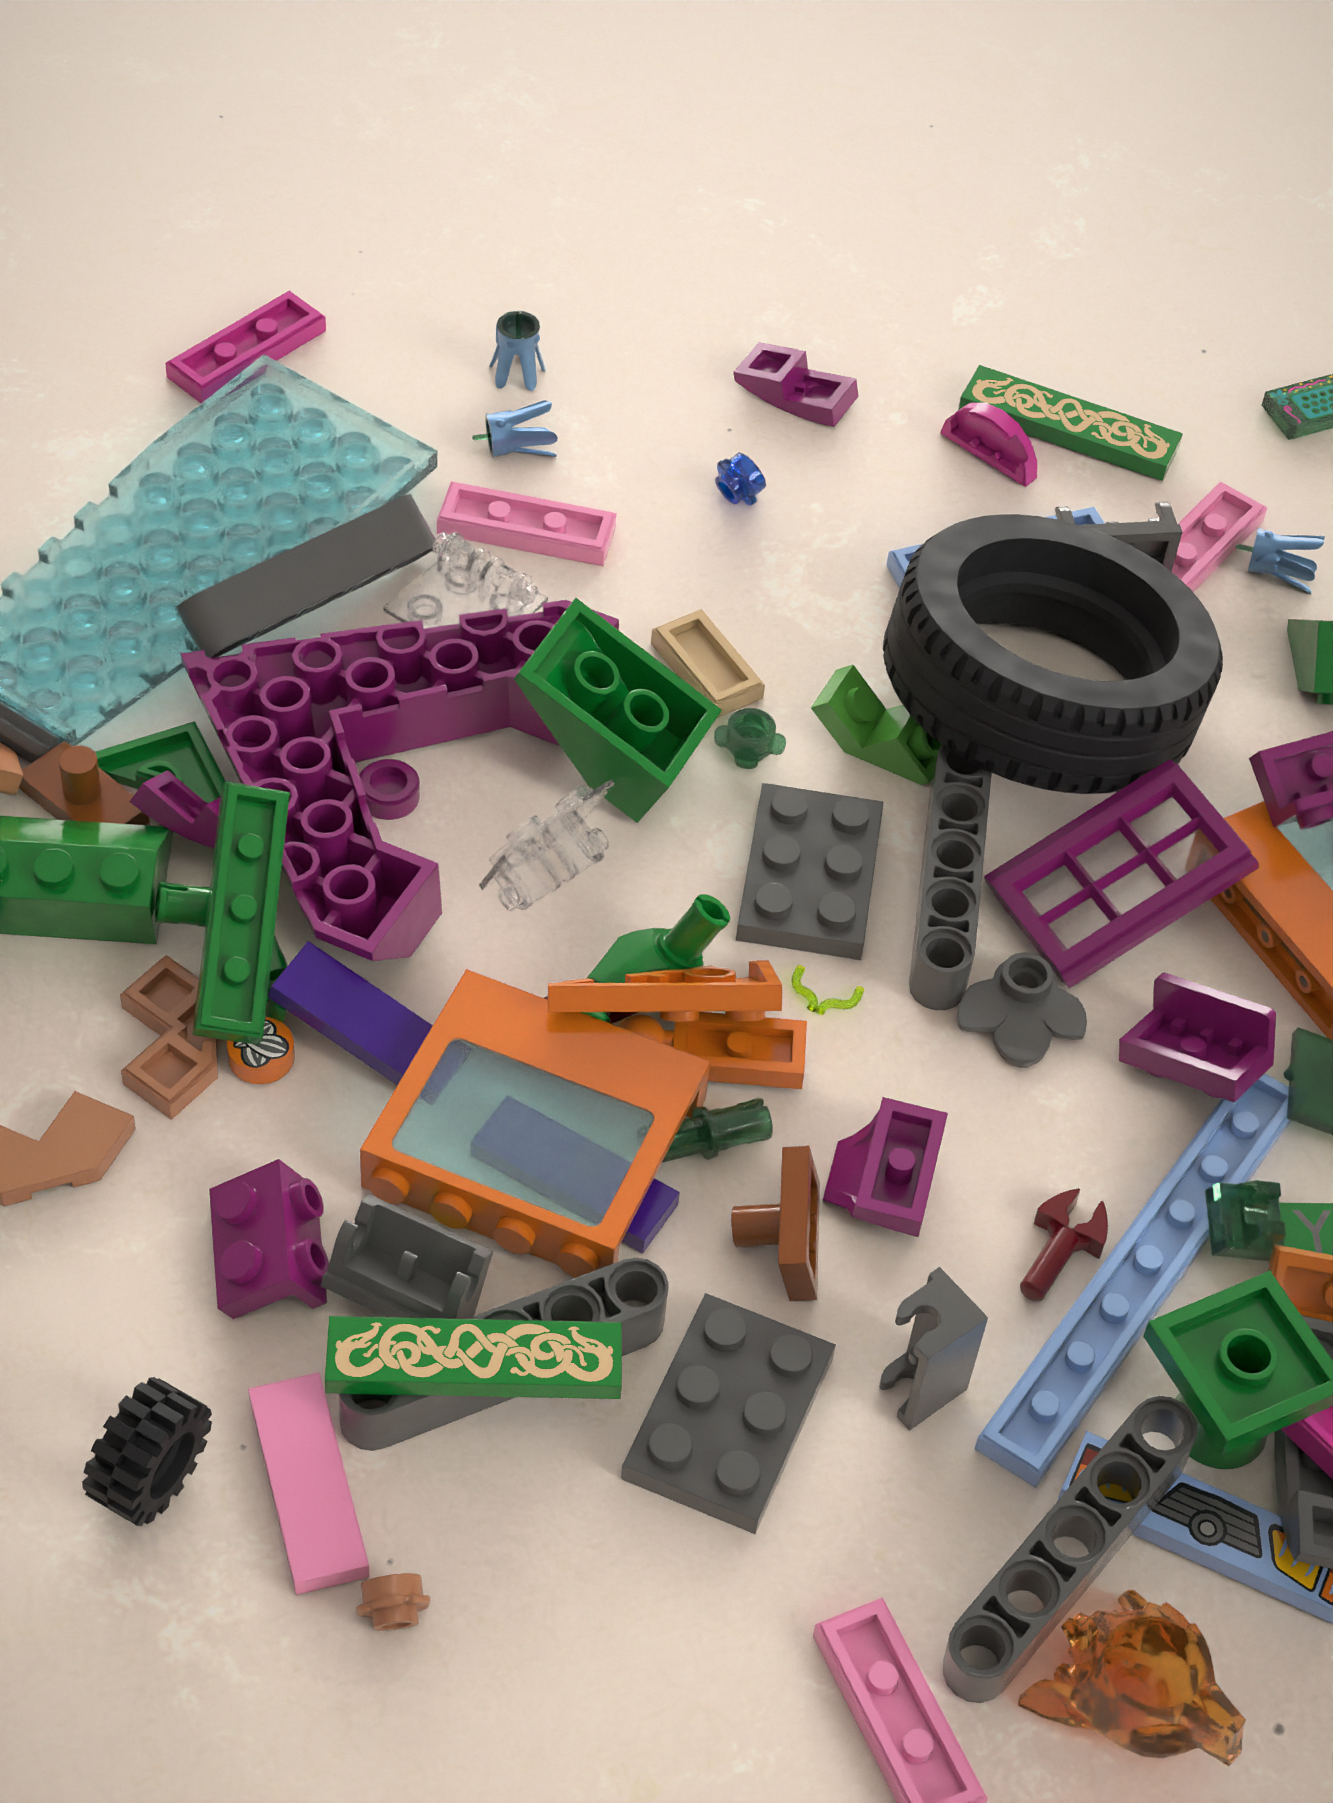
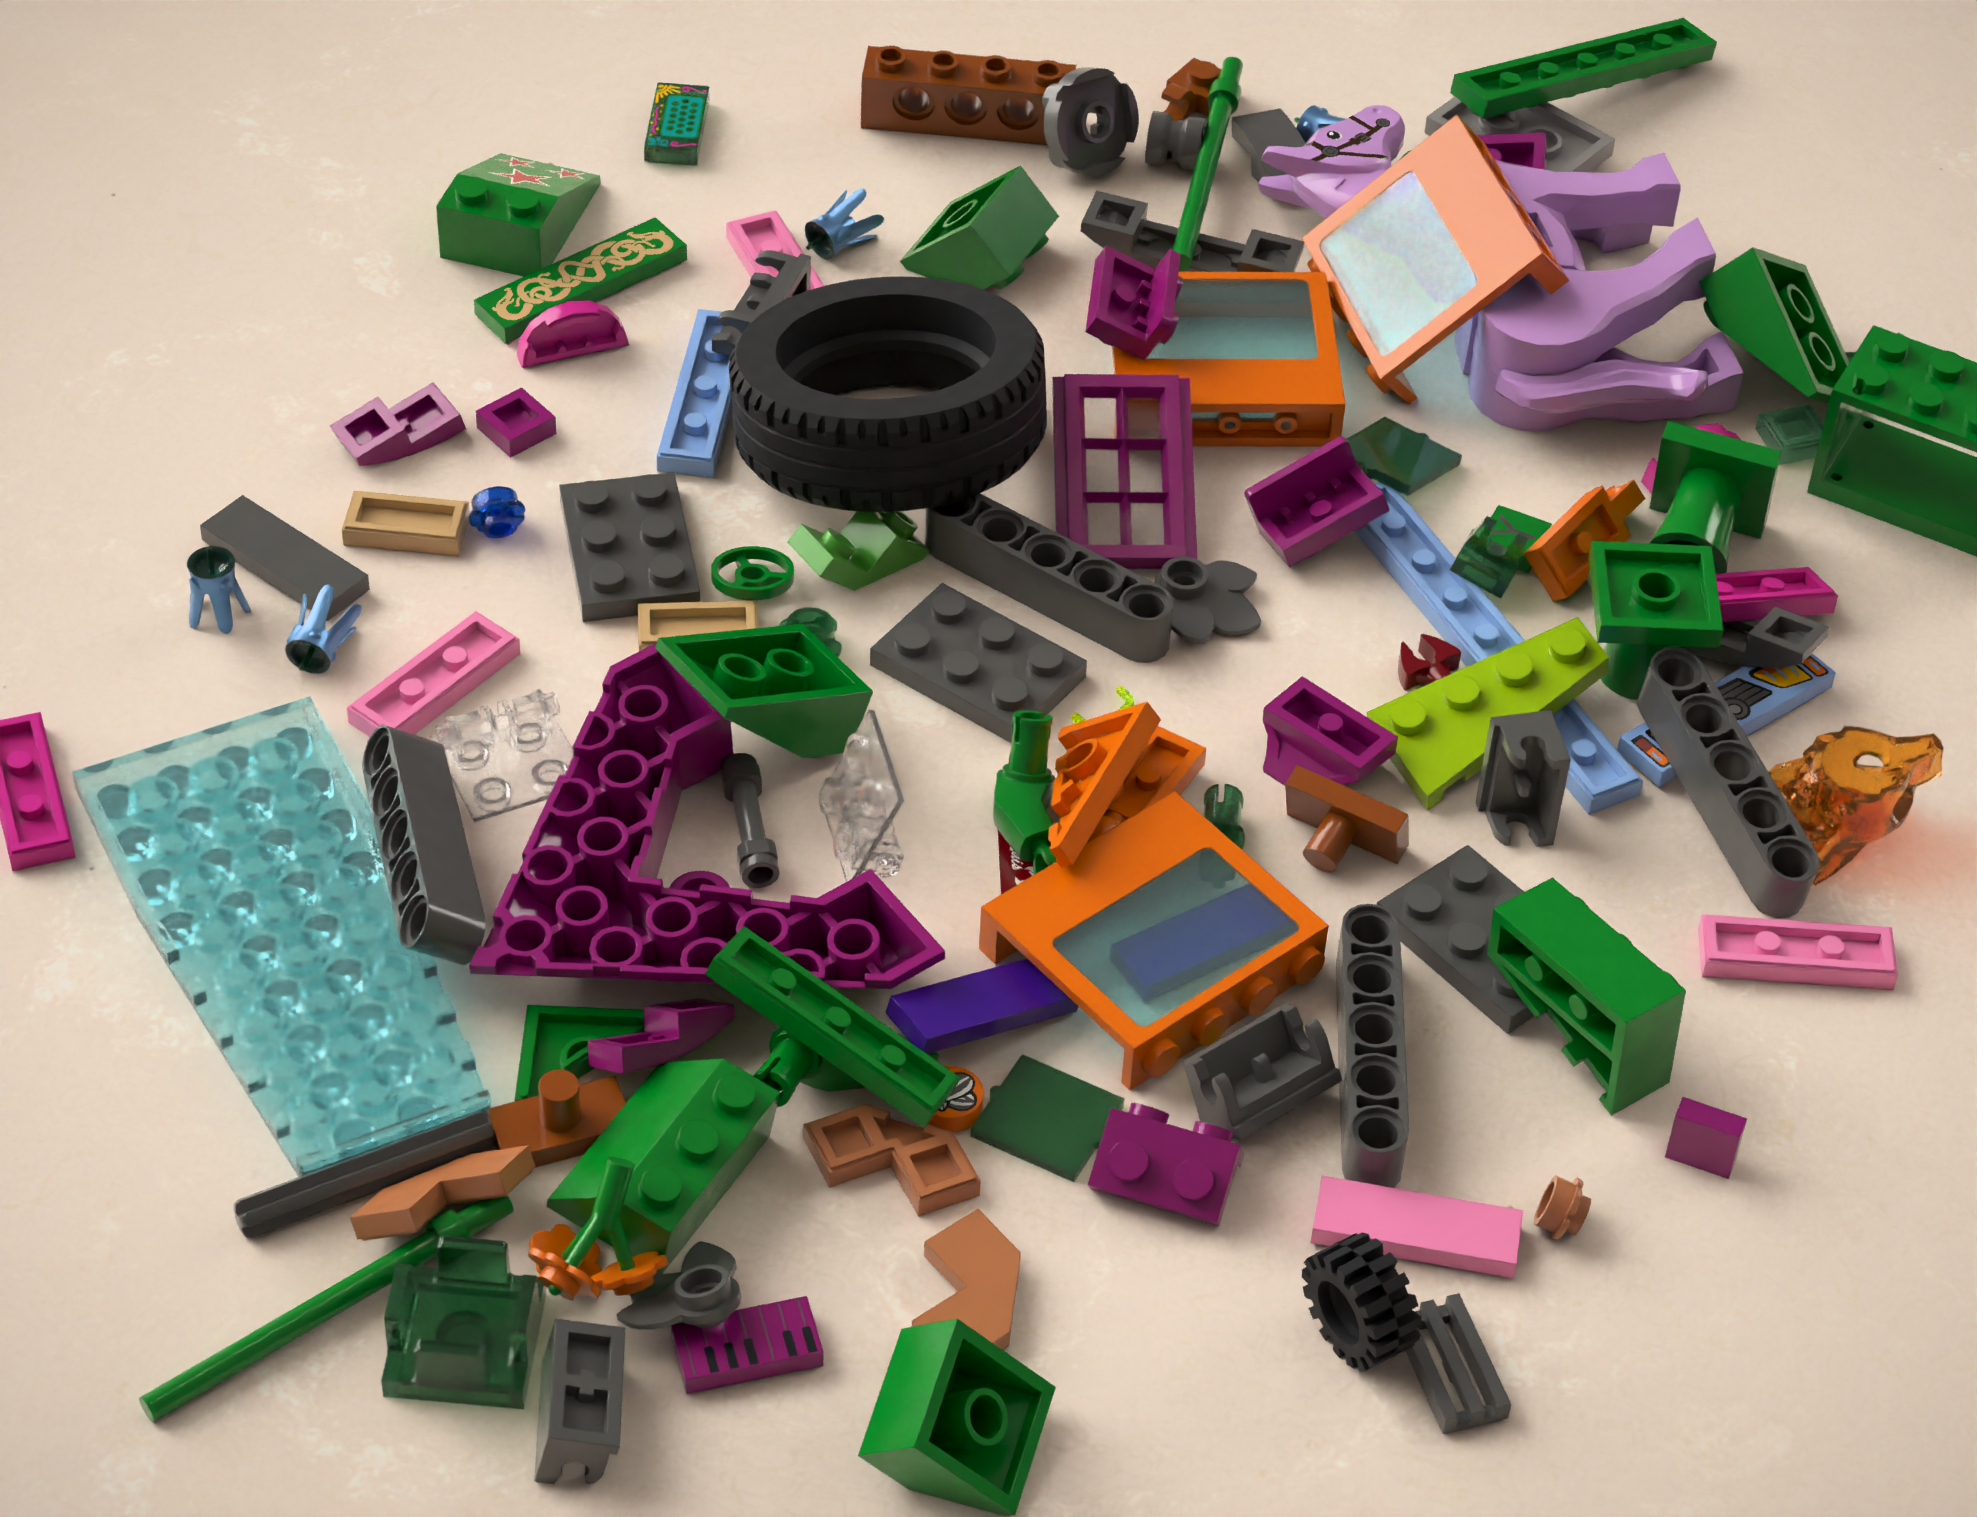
camera: 60 degrees left, 5 degrees down
green tile [325,1316,622,1399] -> none
none -> dark grey tile [200,495,370,621]
none -> tan tile [341,491,470,556]
none -> green slope [436,153,601,277]
none -> magenta tile [476,387,557,458]
none -> dark grey plate [559,472,701,622]
none -> green piece [711,546,794,600]
none -> dark grey bar [720,753,780,888]
none -> clear green piece [970,1054,1125,1182]
none -> lime wing [1367,617,1609,811]
none -> dark grey tile [1405,1293,1511,1434]
none -> green wedge [1487,877,1686,1116]
none -> magenta tile [1665,1097,1747,1179]

